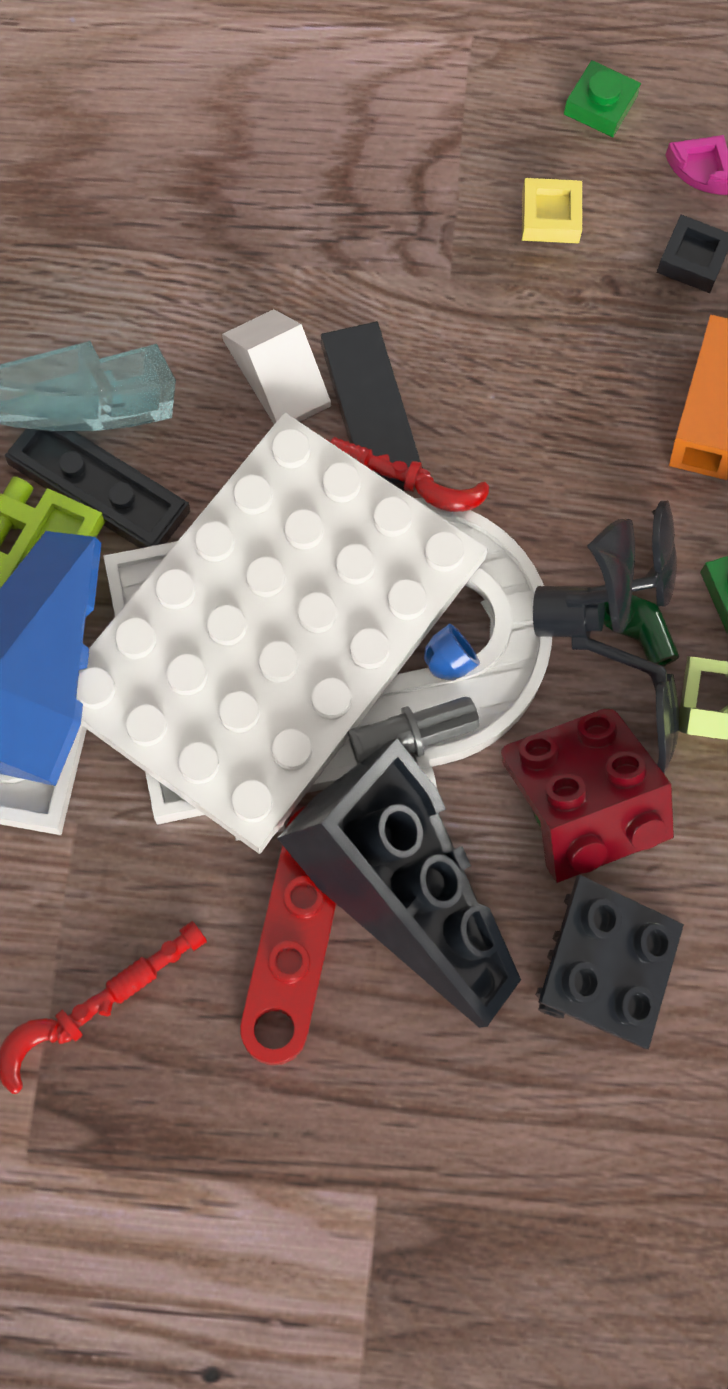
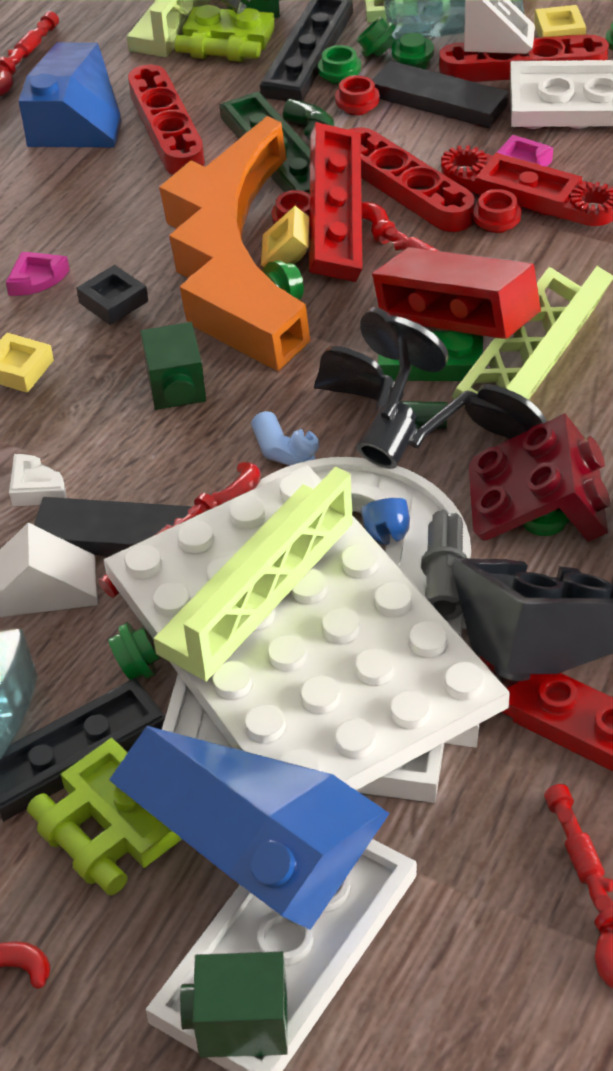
camera: 60 degrees left, 25 degrees down
none -> white tile [9,454,67,506]
none -> green plate [108,622,161,680]
none -> dark green brick [140,322,206,410]
none -> yellowish green fence [154,467,353,681]
none -> light blue arm [251,411,319,466]

